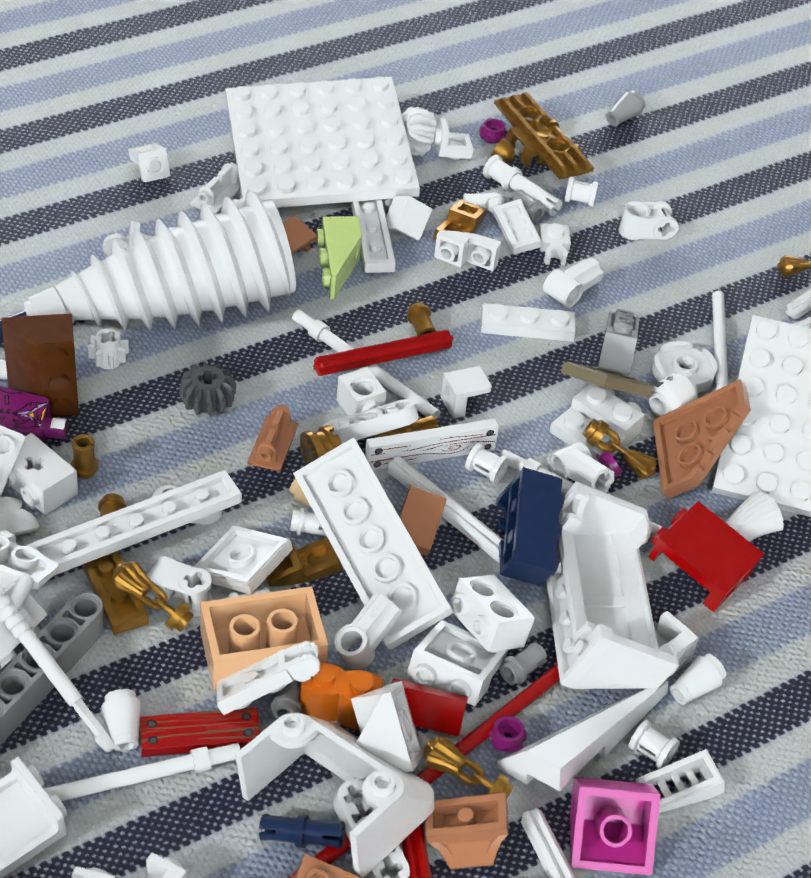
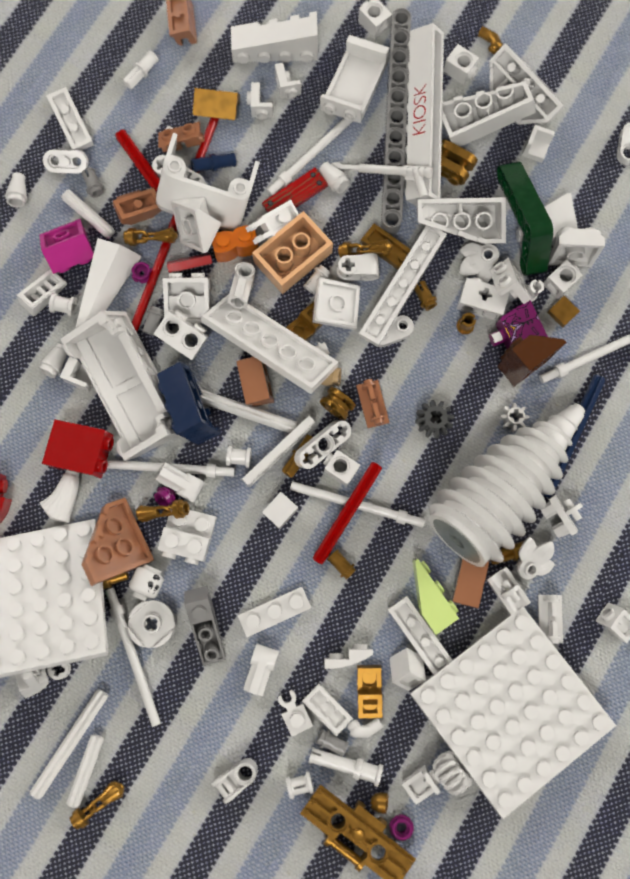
camera: 155 degrees right, 35 degrees up
dark tan tile [561,361,653,398] -> none

